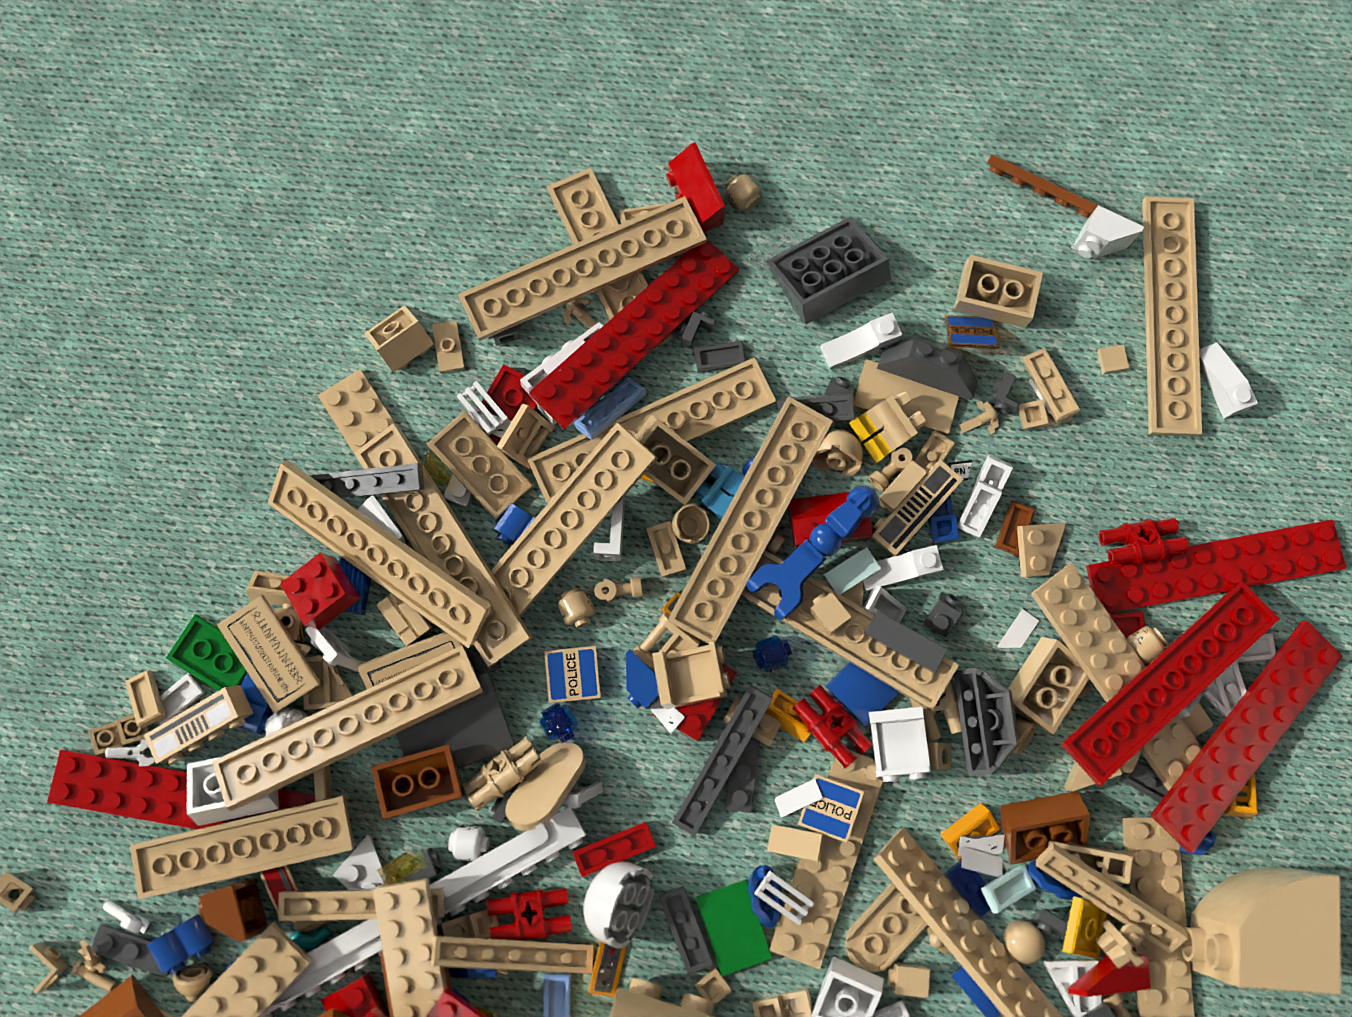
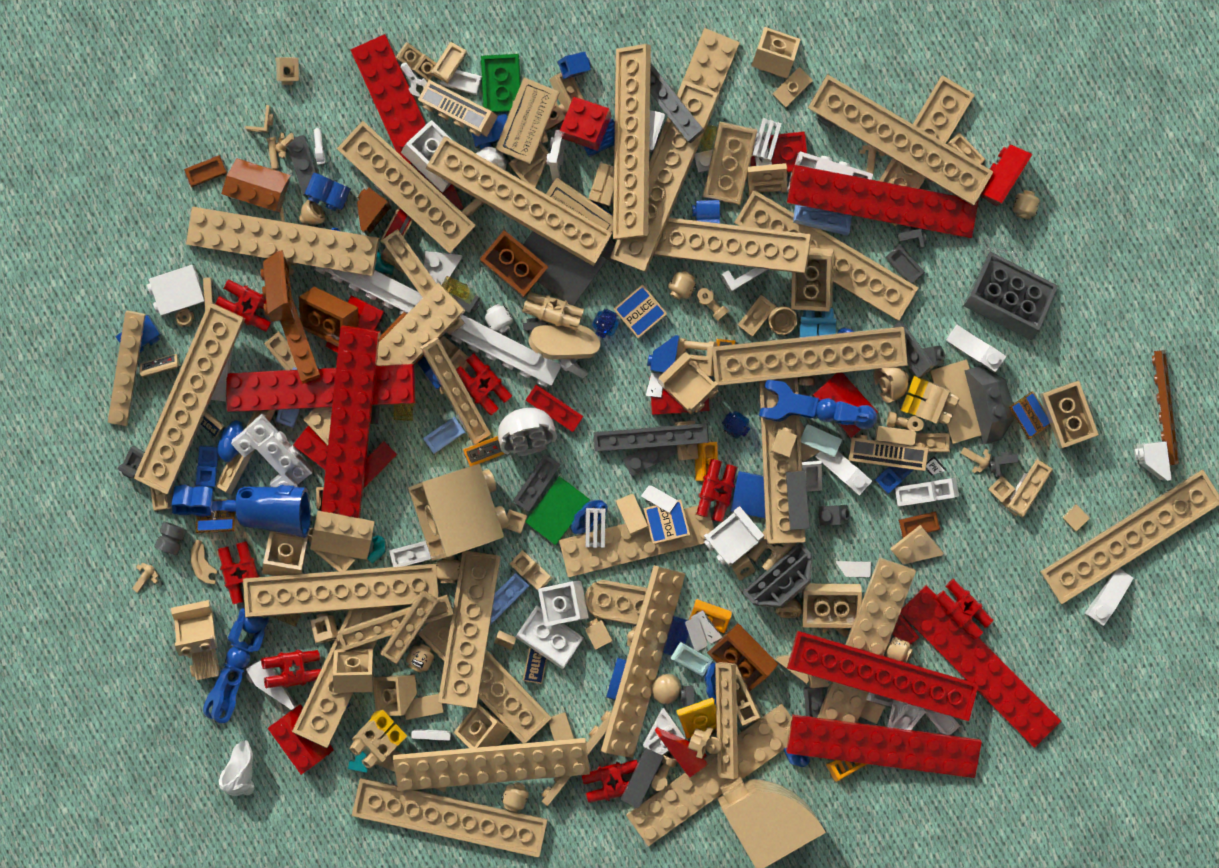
camera: 60 degrees right, 10 degrees up
none -> blue brick [558,52,591,79]

